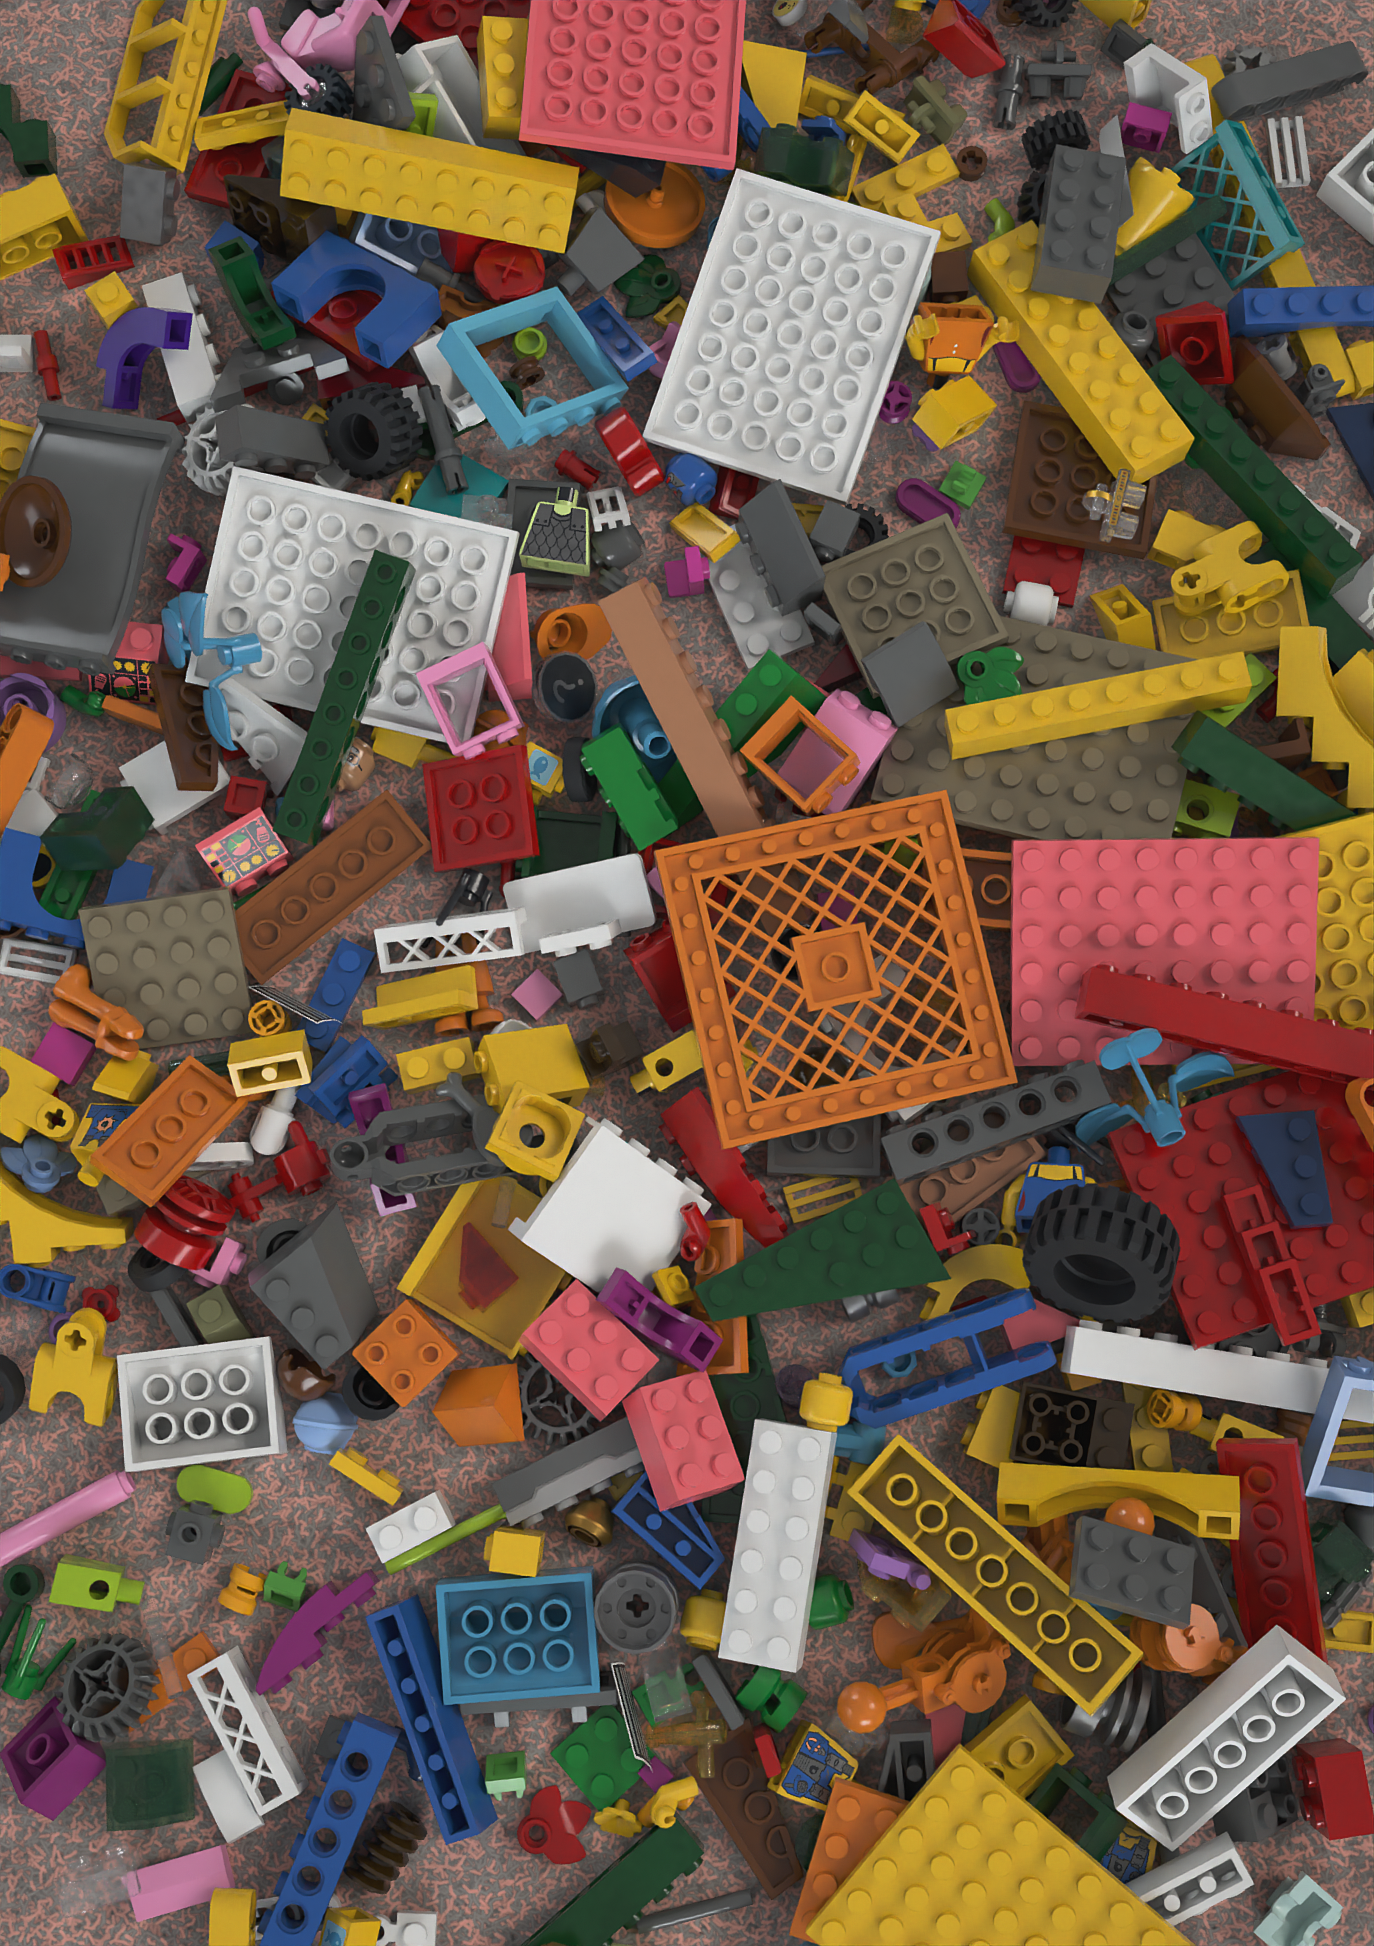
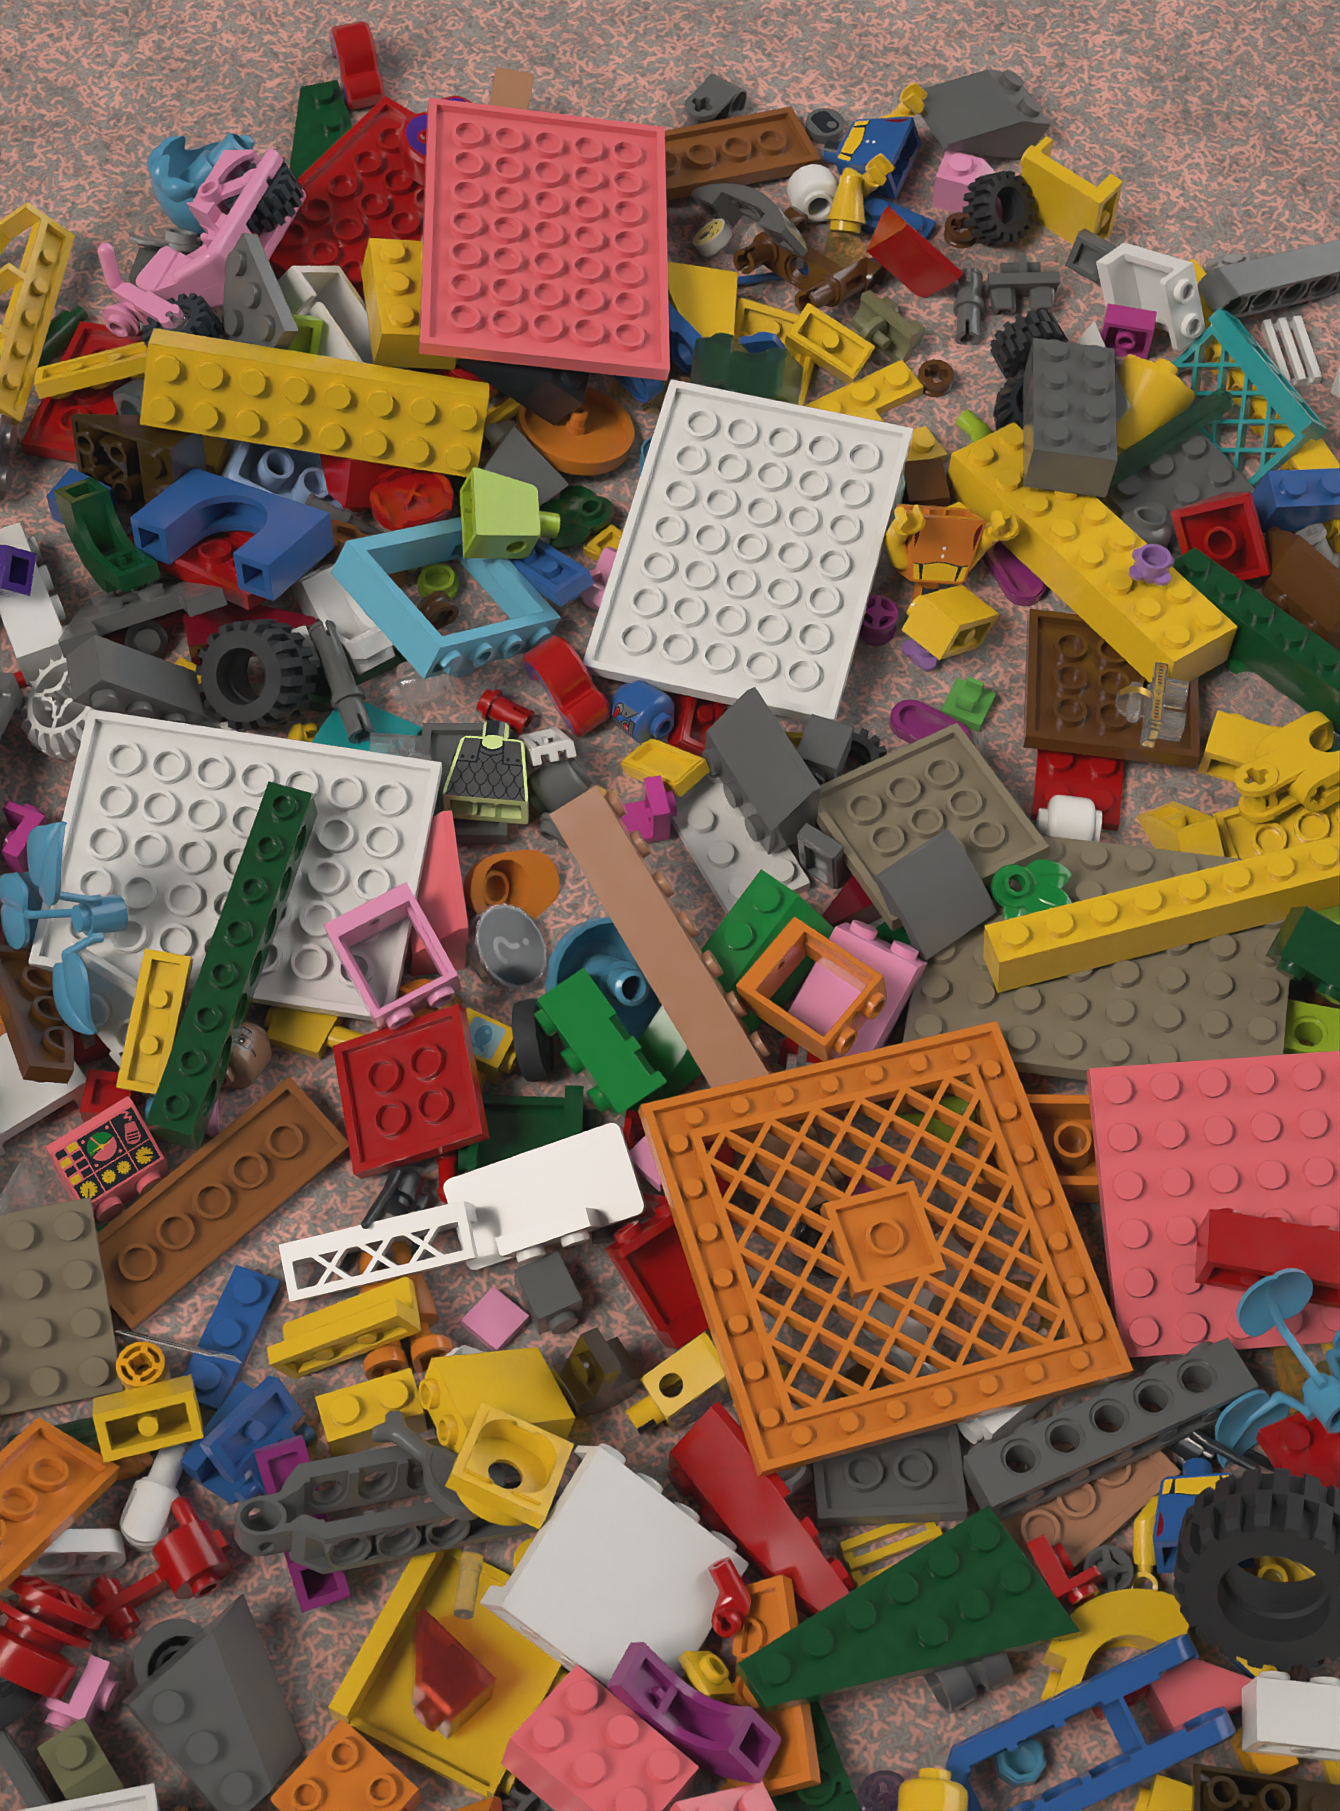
camera: 10 degrees left, 20 degrees down
none -> yellow plate [116,948,194,1095]
none -> lime torso [460,467,560,559]
none -> medium lavender plate [1129,544,1174,586]

